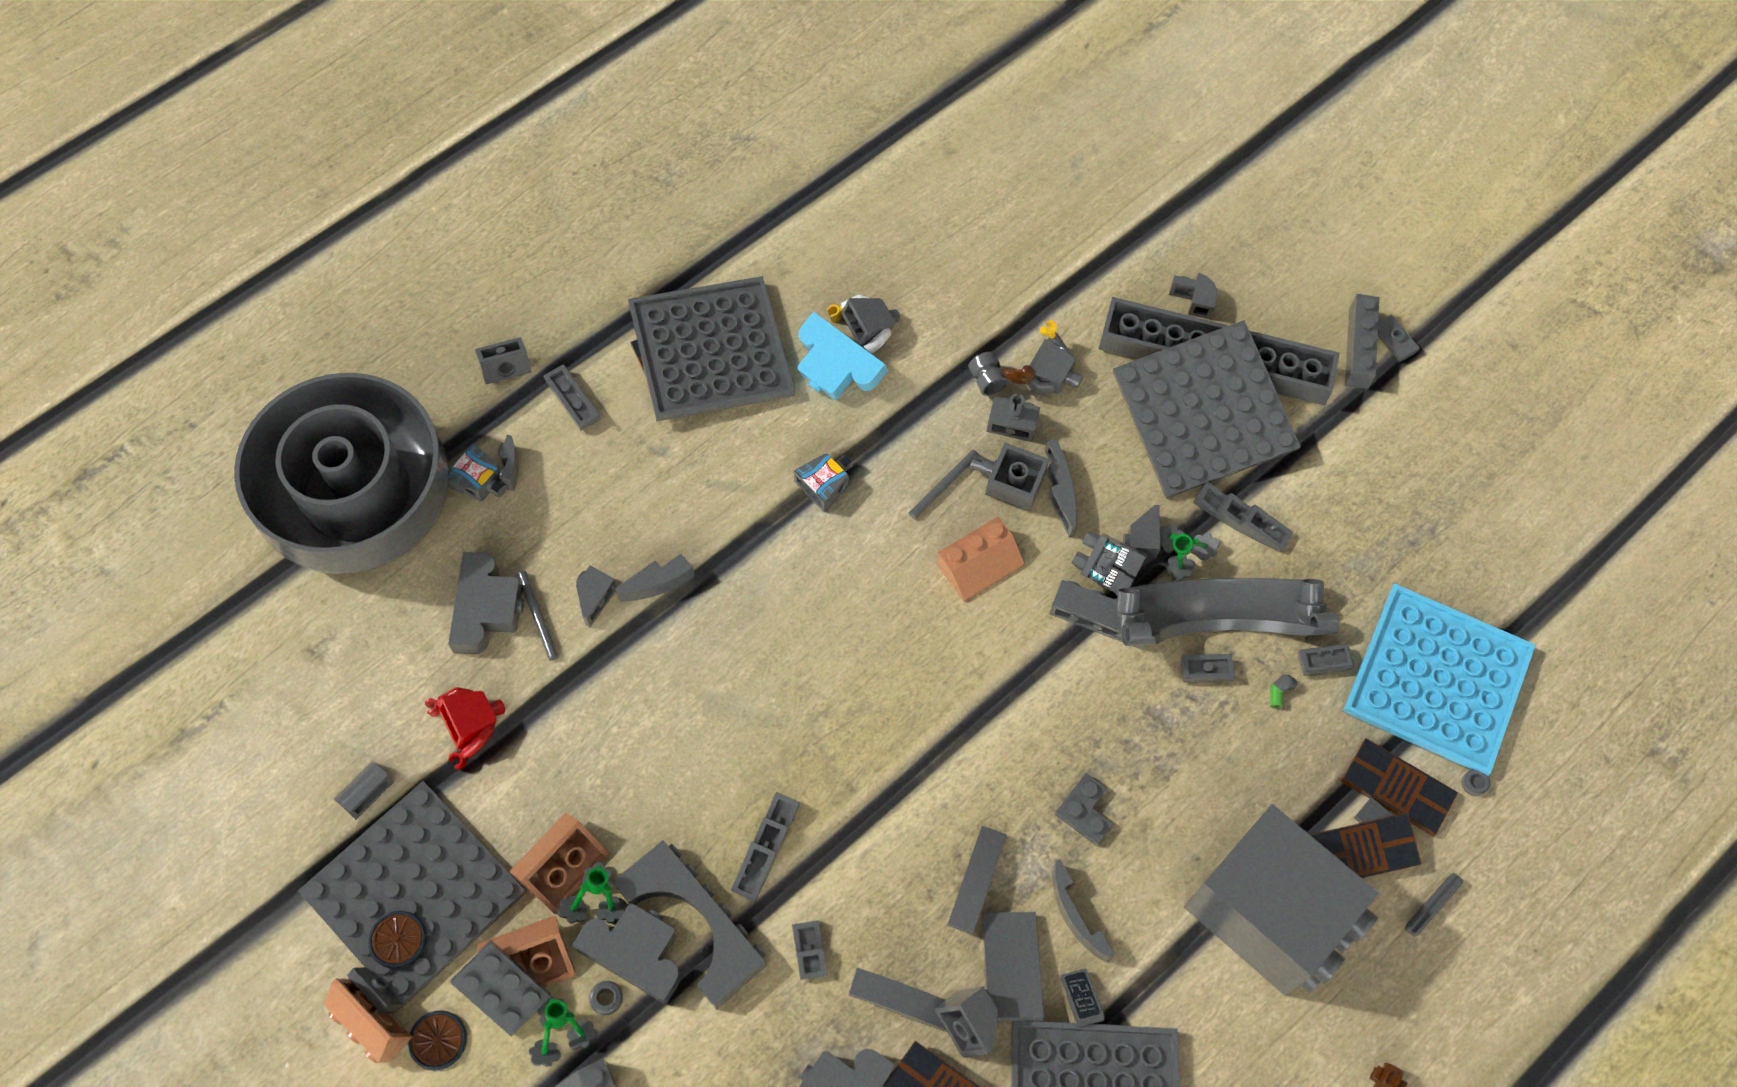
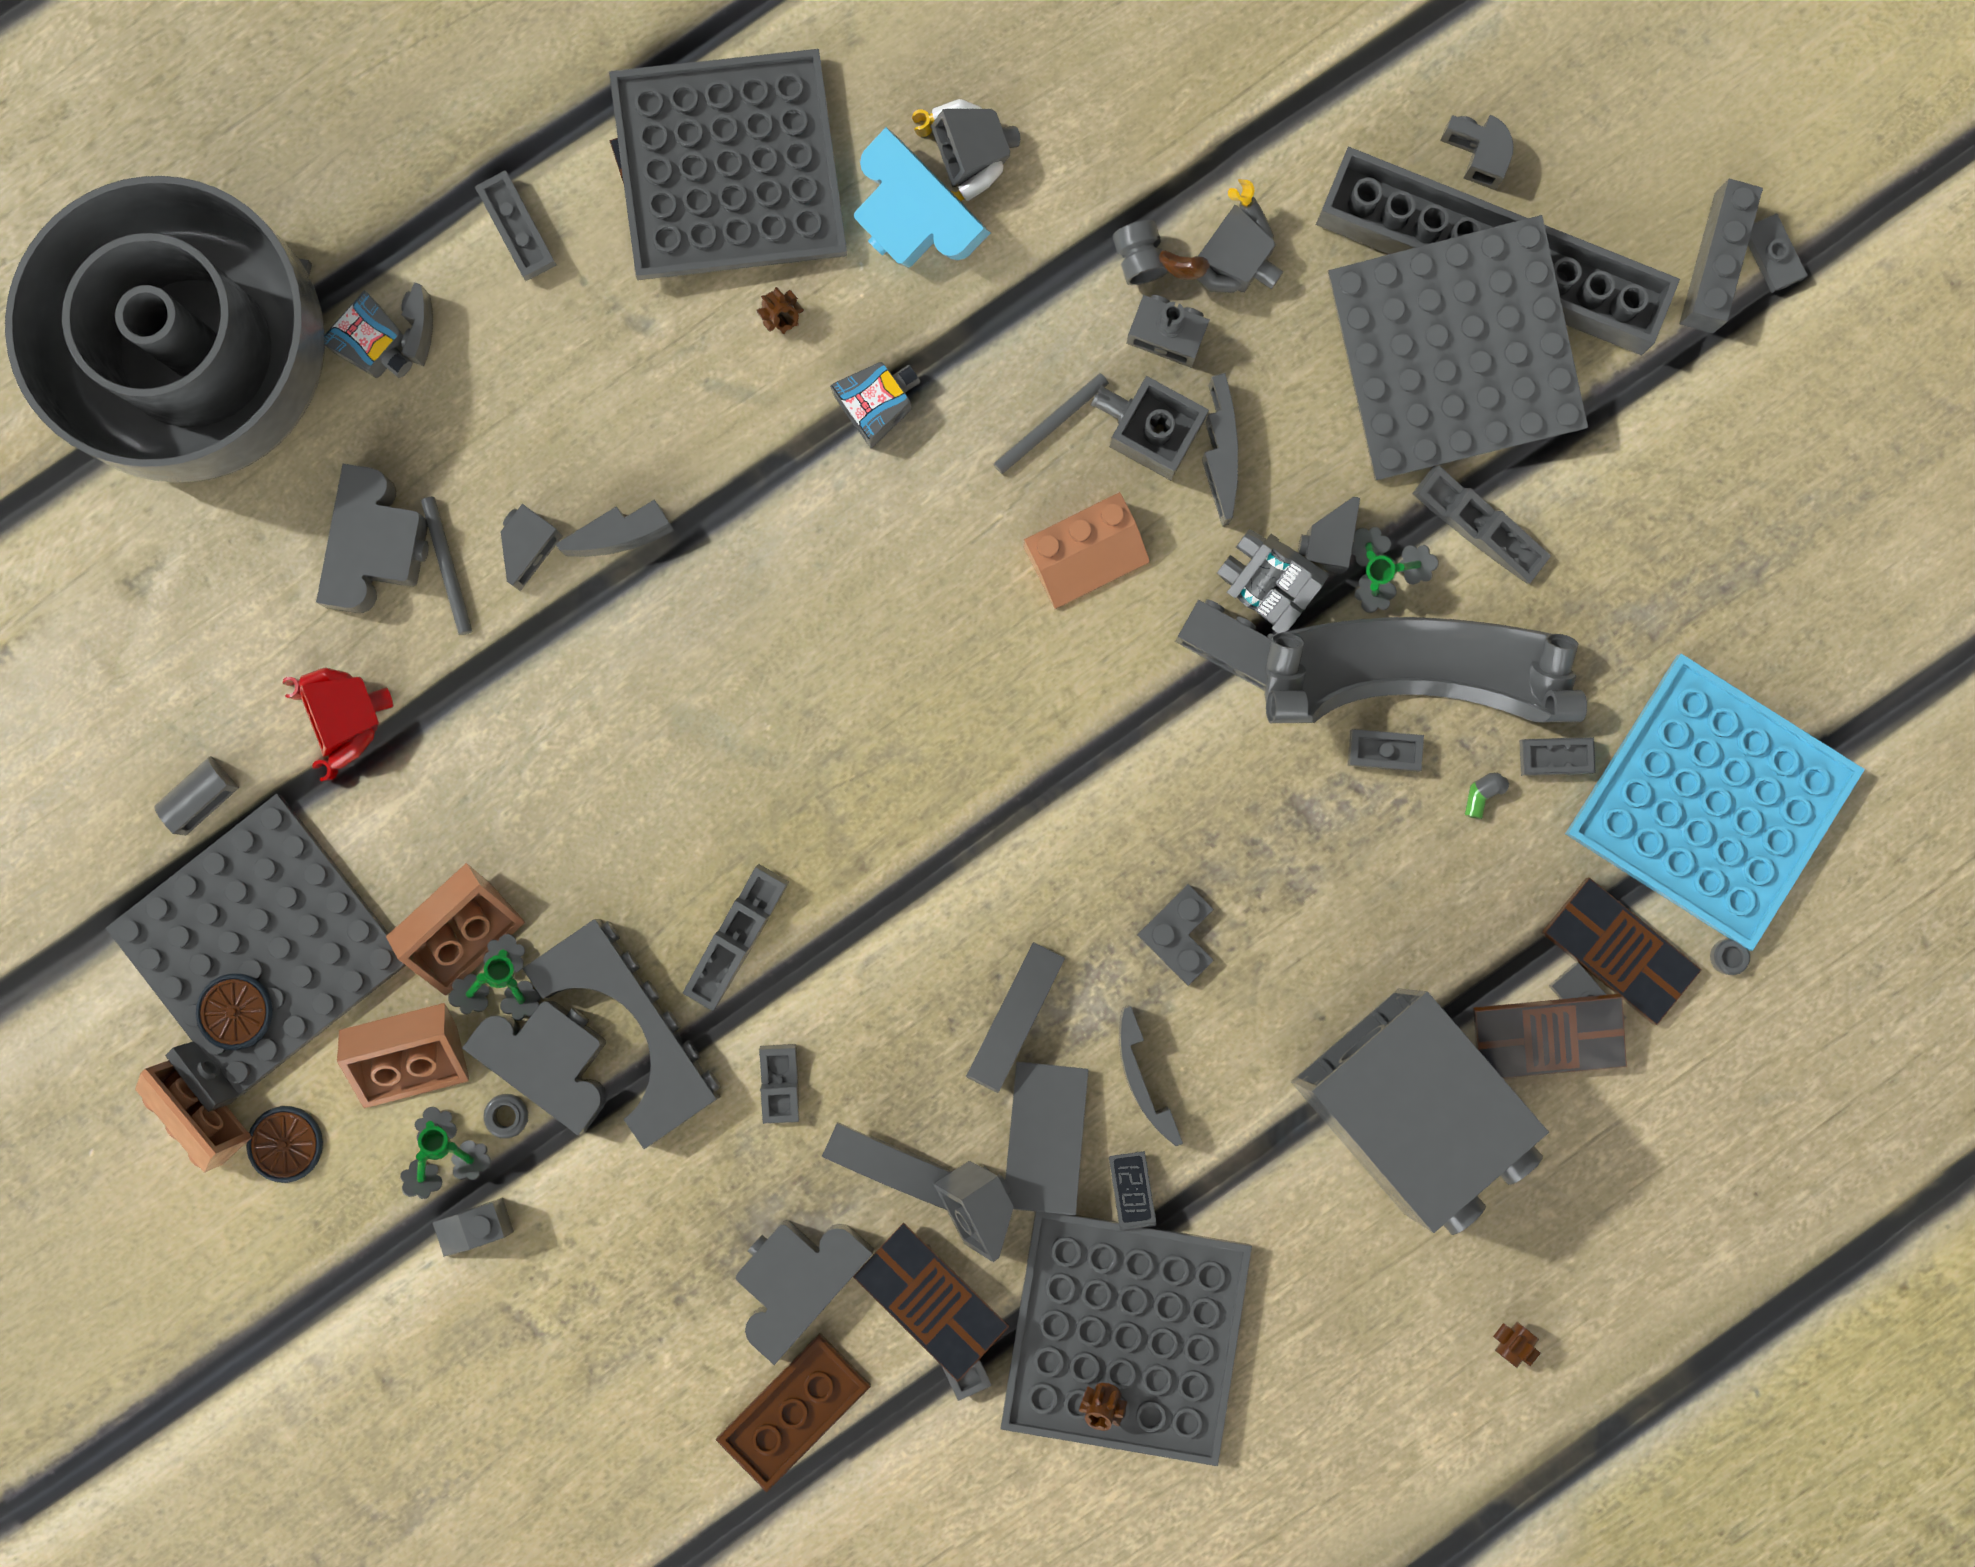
camera: 10 degrees right, 20 degrees up
dark grey plate [451,940,551,1036] -> none
dark grey brick [475,337,531,384] -> none
dark grey axle [1405,873,1463,937] -> none
none -> reddish brown gear [756,287,804,334]

